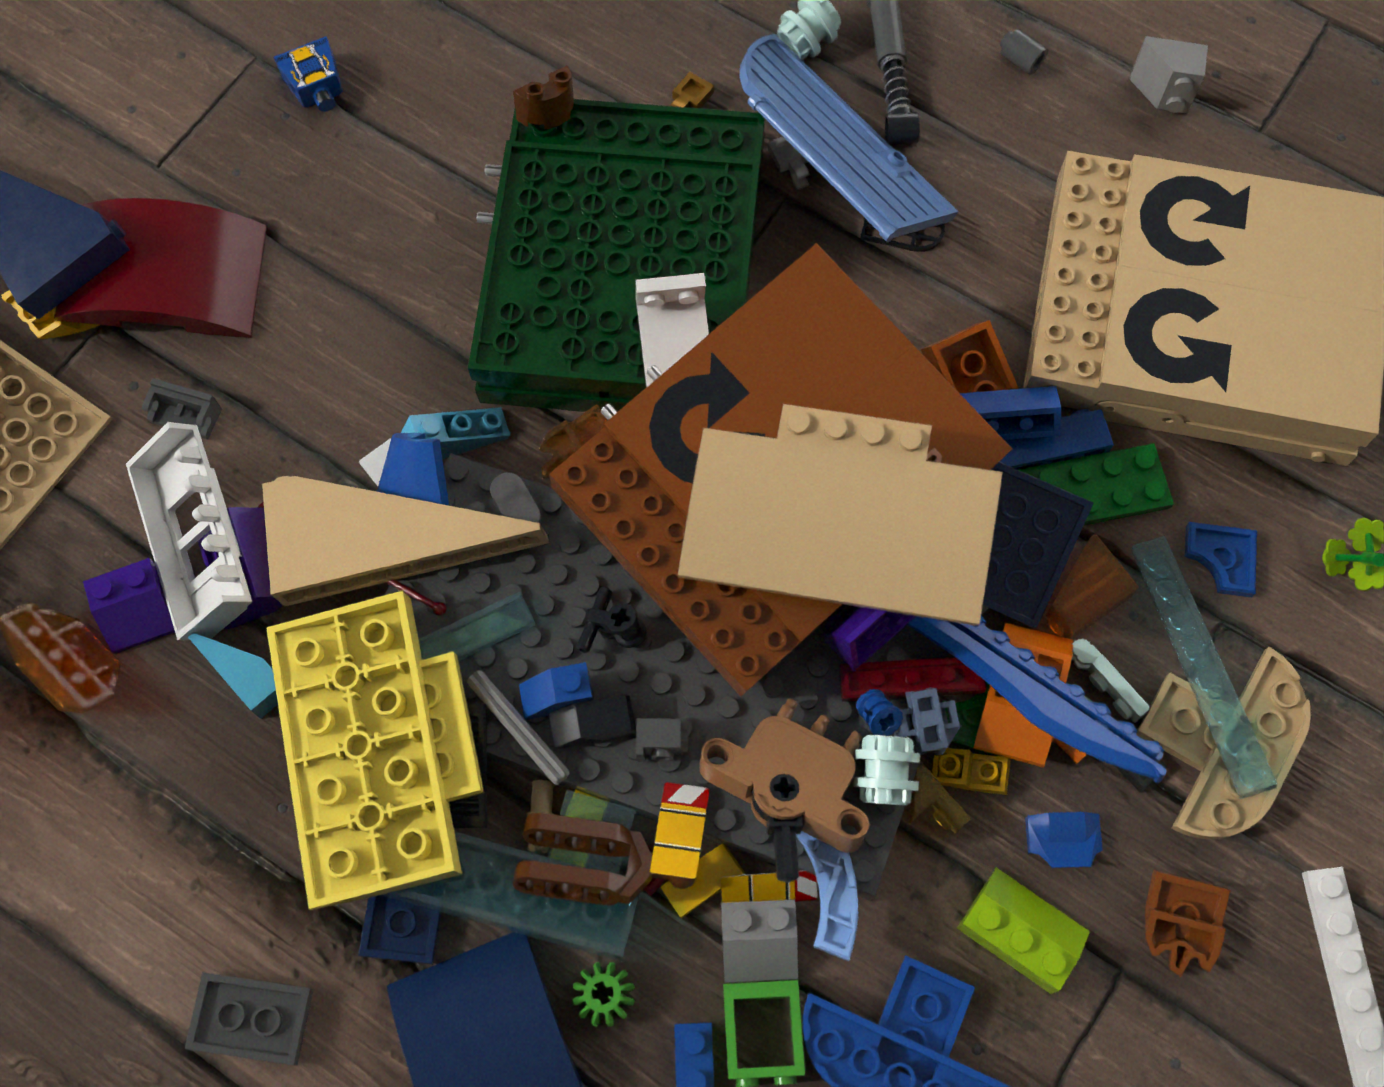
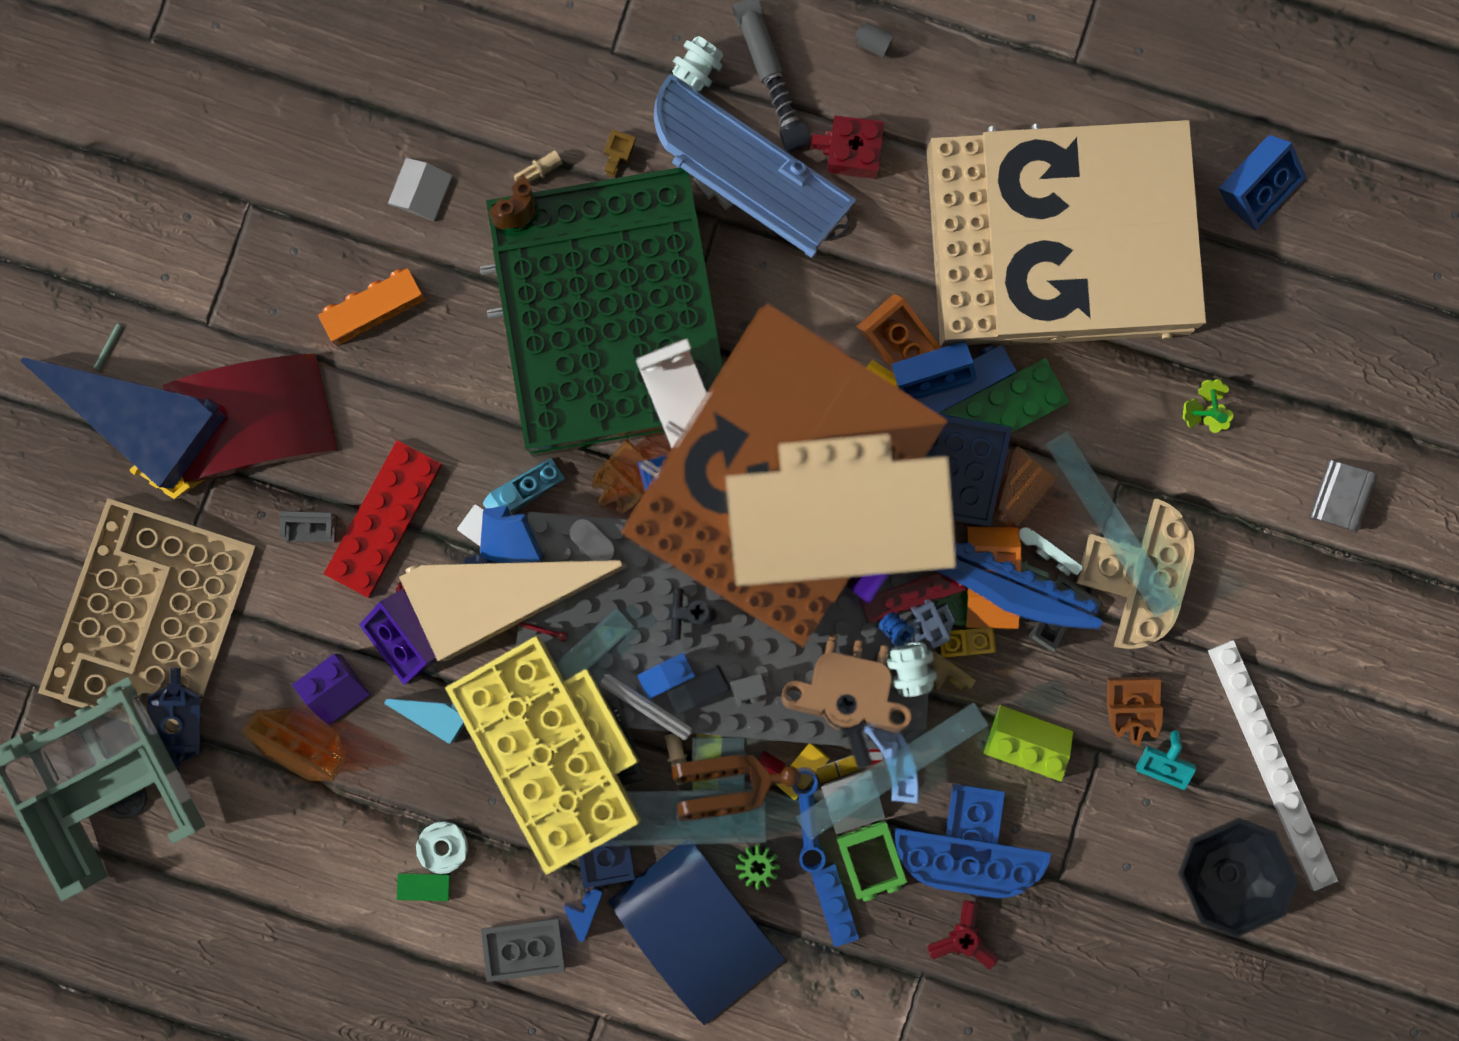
camera: 15 degrees left, 15 degrees up
white window [126,422,252,640] -> none
torso [273,36,343,112] -> none
yellow sticker [650,782,709,879] -> none
blue slope [1025,812,1102,868] -> none
light grey slope [1130,36,1208,114] -> none
blue tile [1184,522,1257,598] -> none
none -> sand green piece [93,324,123,371]
none -> orange brick [318,268,426,346]
none -> red plate [323,440,443,598]
none -> light grey slope [388,158,453,222]
none -> green tile [397,873,451,901]
none -> light aqua tile [416,821,469,874]
none -> tan axle [514,150,563,182]
none -> blue slope [564,886,604,942]
none -> blue piece [792,767,826,873]
none -> clear light blue tile [796,703,988,840]
none -> dark red hinge [811,115,884,179]
none -> dark grey slope [1029,622,1067,653]
none -> teal plate [1136,730,1196,790]

